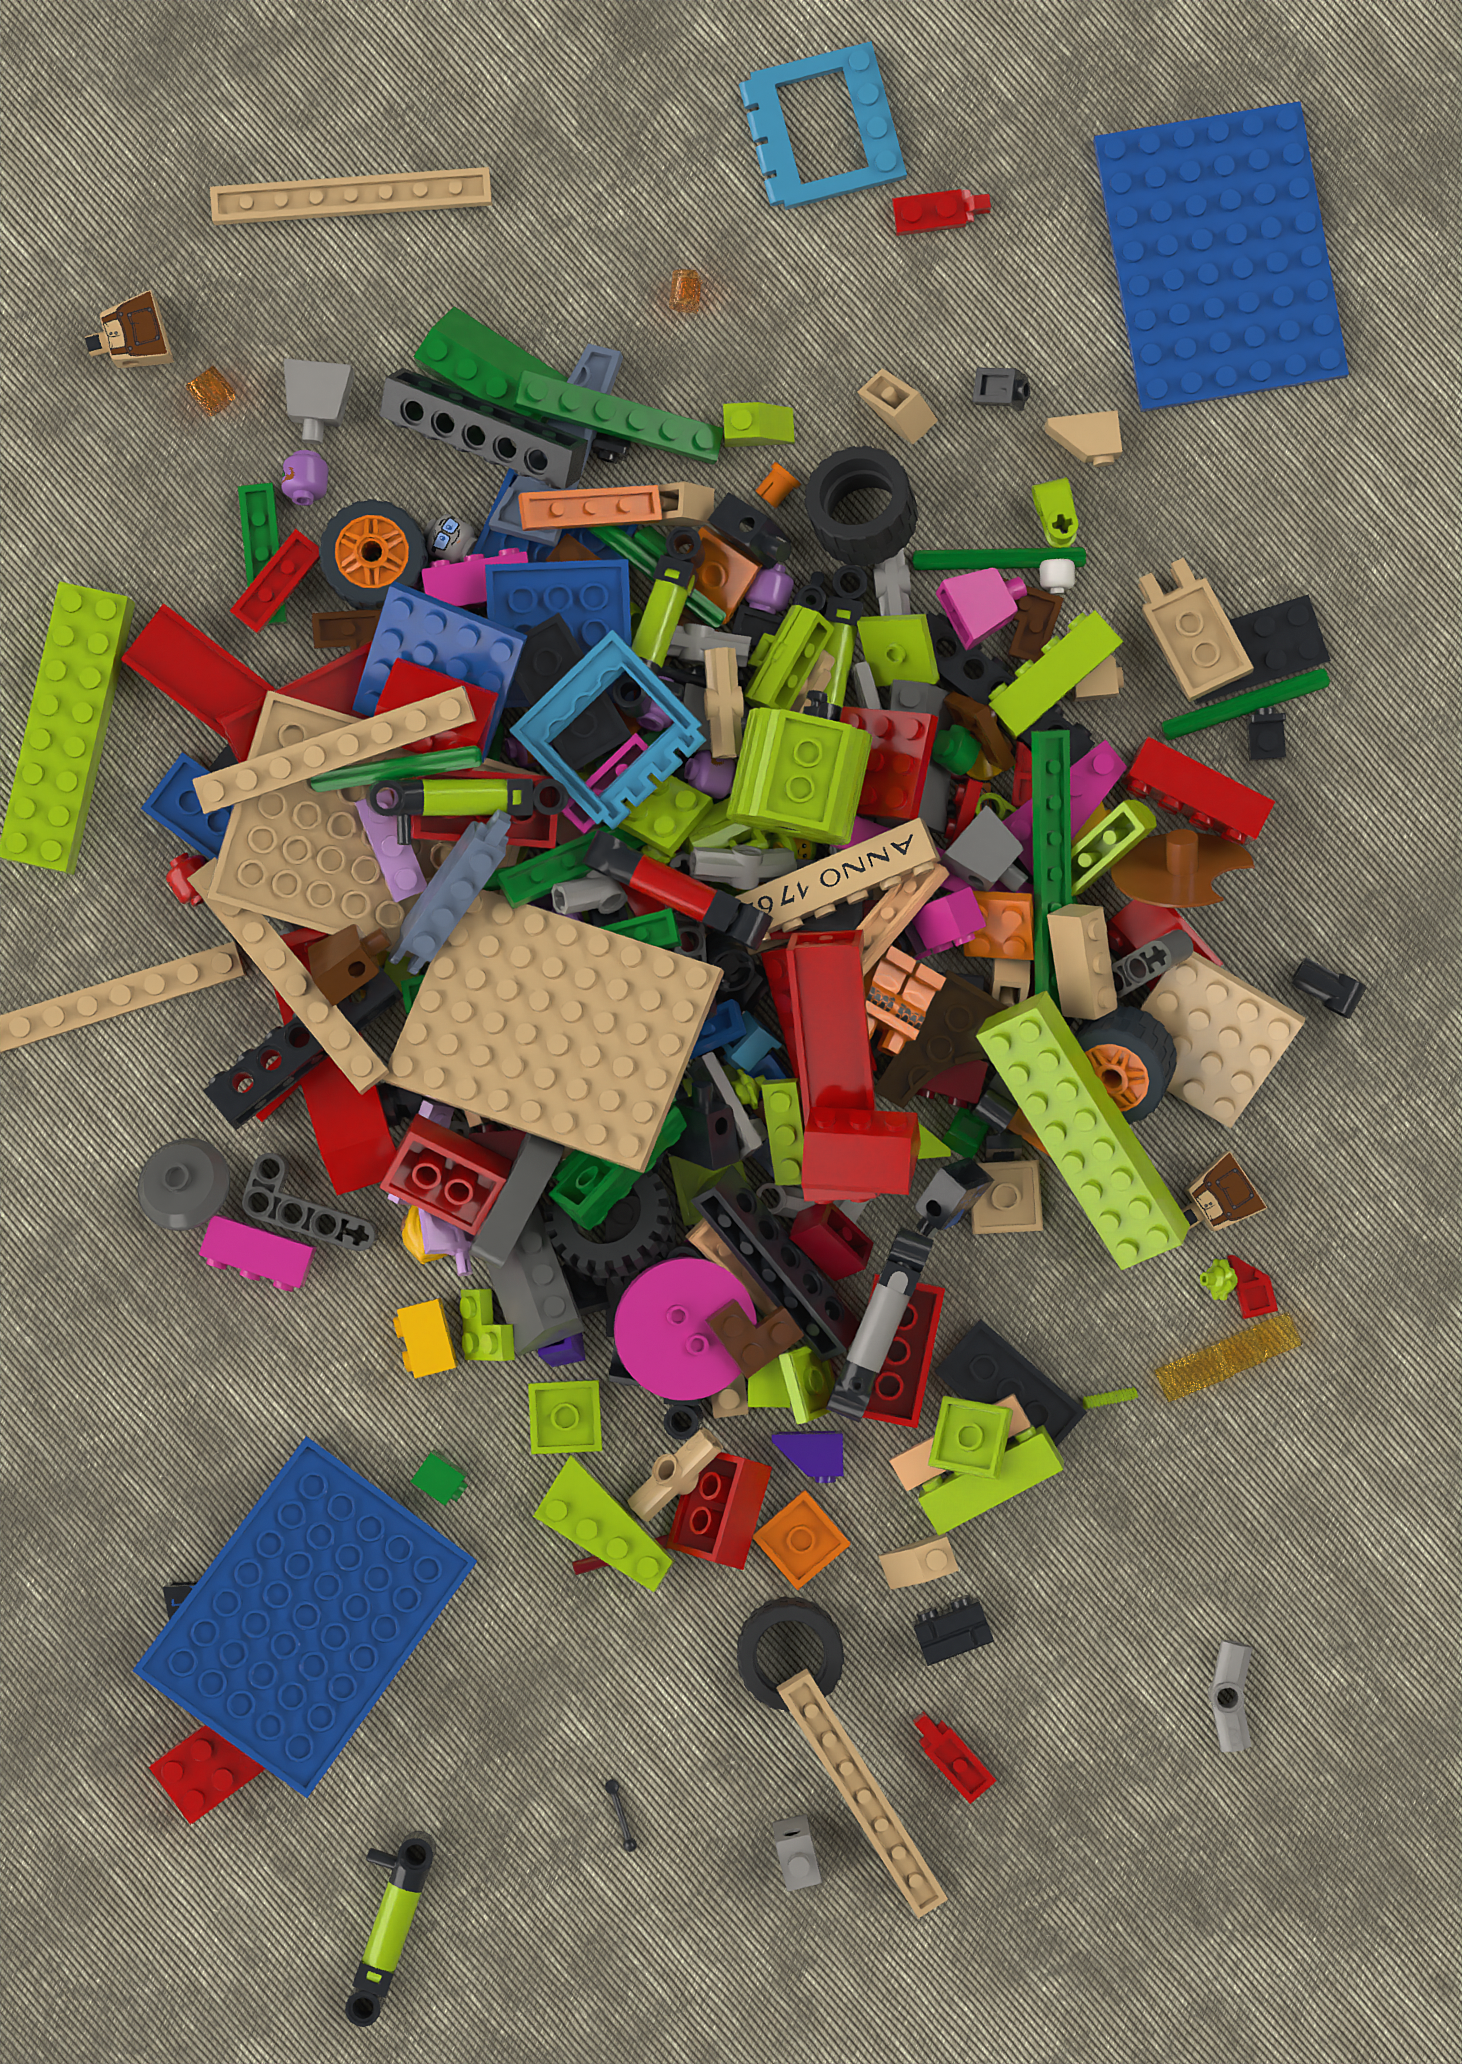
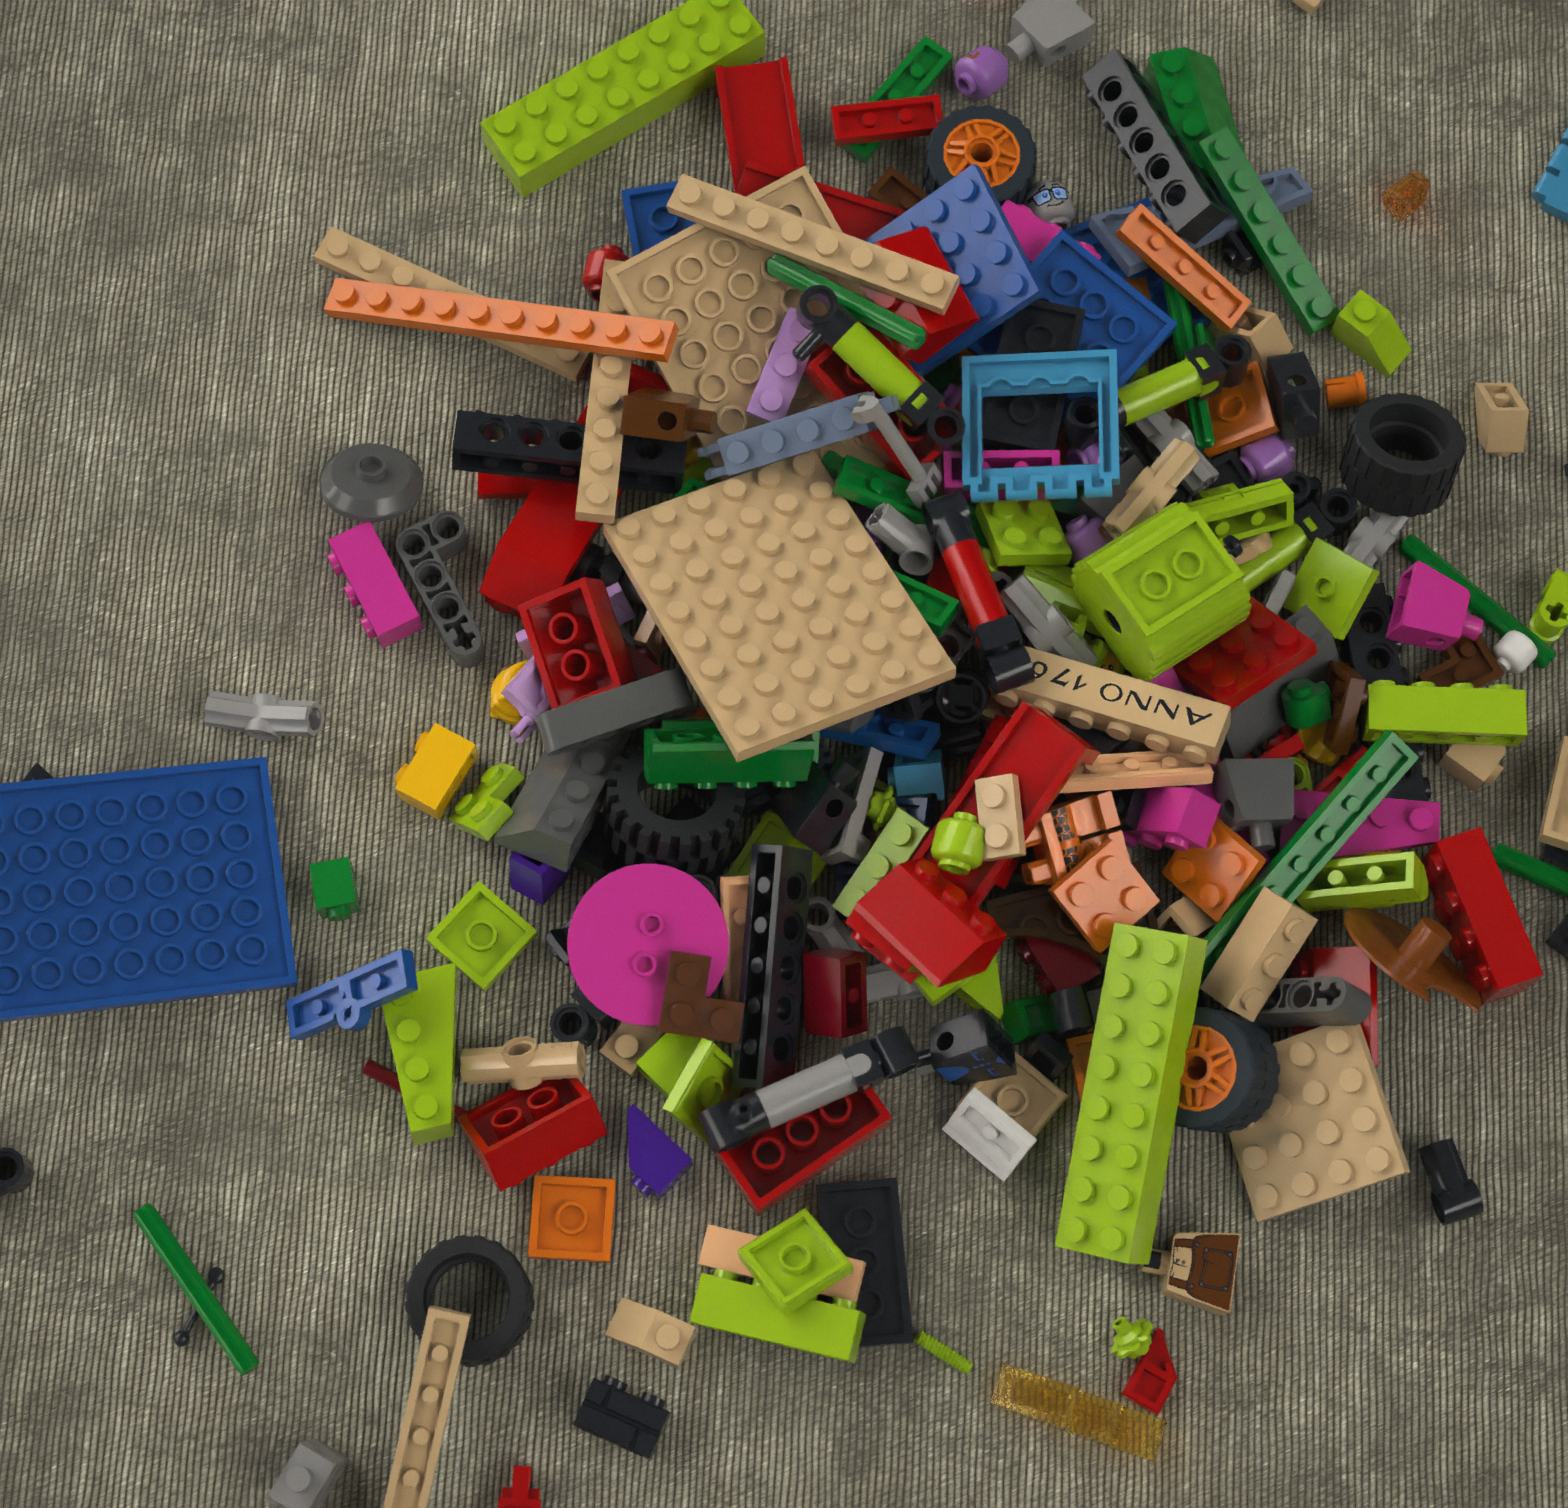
camera: 40 degrees right, 15 degrees down
none -> green axle [133,1203,260,1376]
none -> light grey piece [204,691,325,741]
none -> blue hinge [286,949,418,1040]
none -> orange plate [324,278,679,363]
none -> light grey hinge [850,395,943,509]
none -> lime head [931,812,986,875]
none -> white plate [942,1087,1037,1182]
none -> tan plate [975,773,1026,861]
none -> orange plate [1048,838,1160,953]

